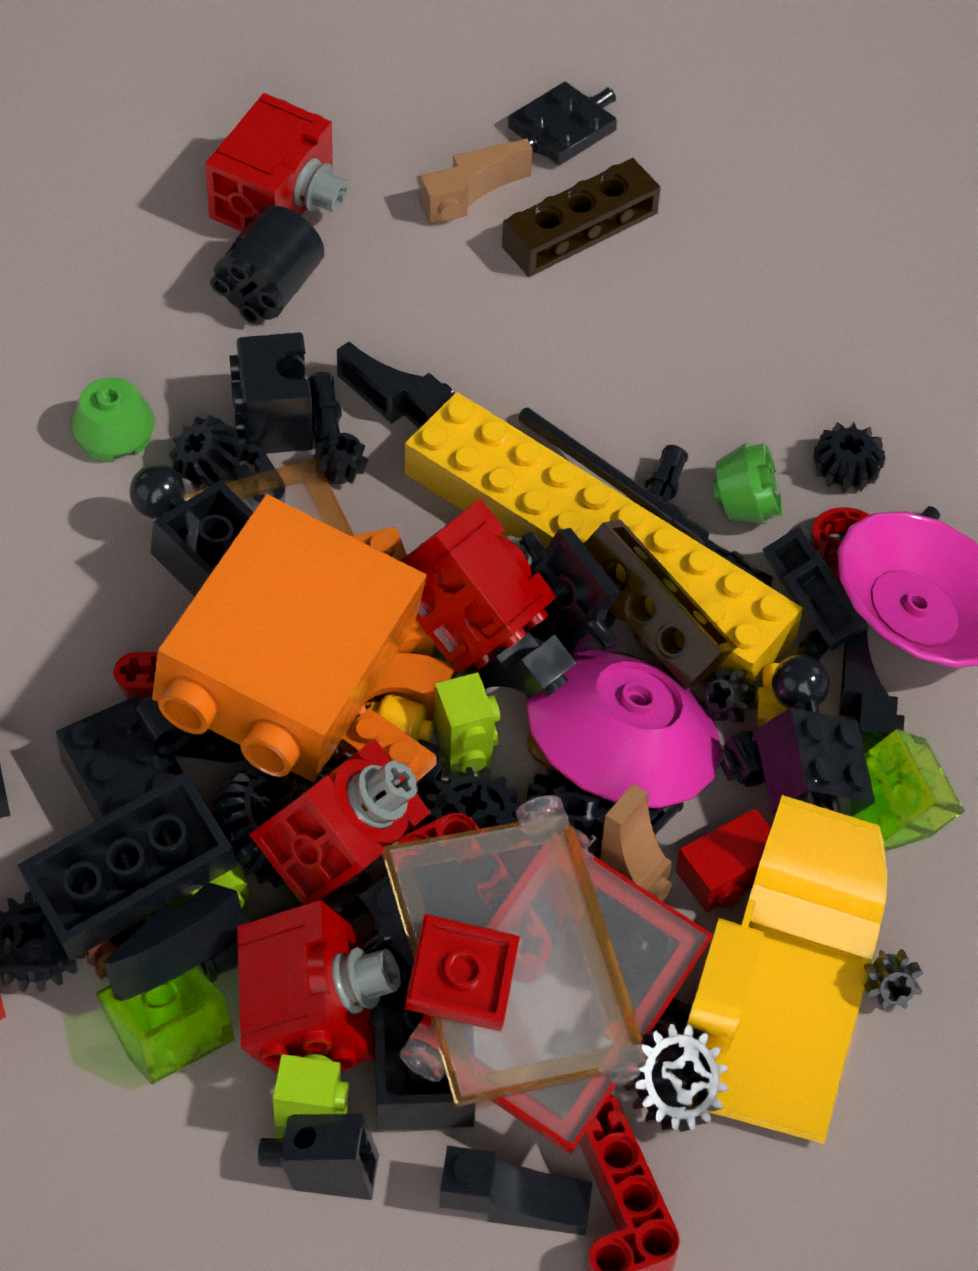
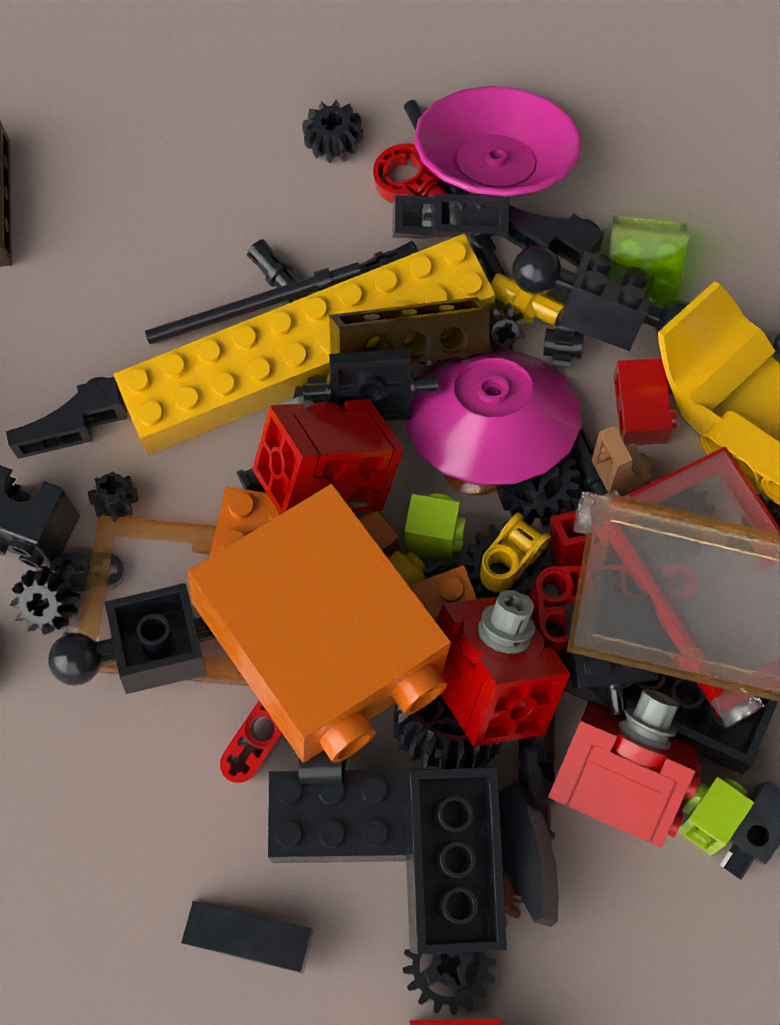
camera: 55 degrees left, 15 degrees up
clear neon green slope [95,967,235,1085] -> none
black pin [308,372,342,448] -> none
red tile [404,914,520,1032] -> none
black slope [476,632,576,699] -> none
bright green cone [712,442,783,524] -> none
none -> yellow piece [480,512,551,592]

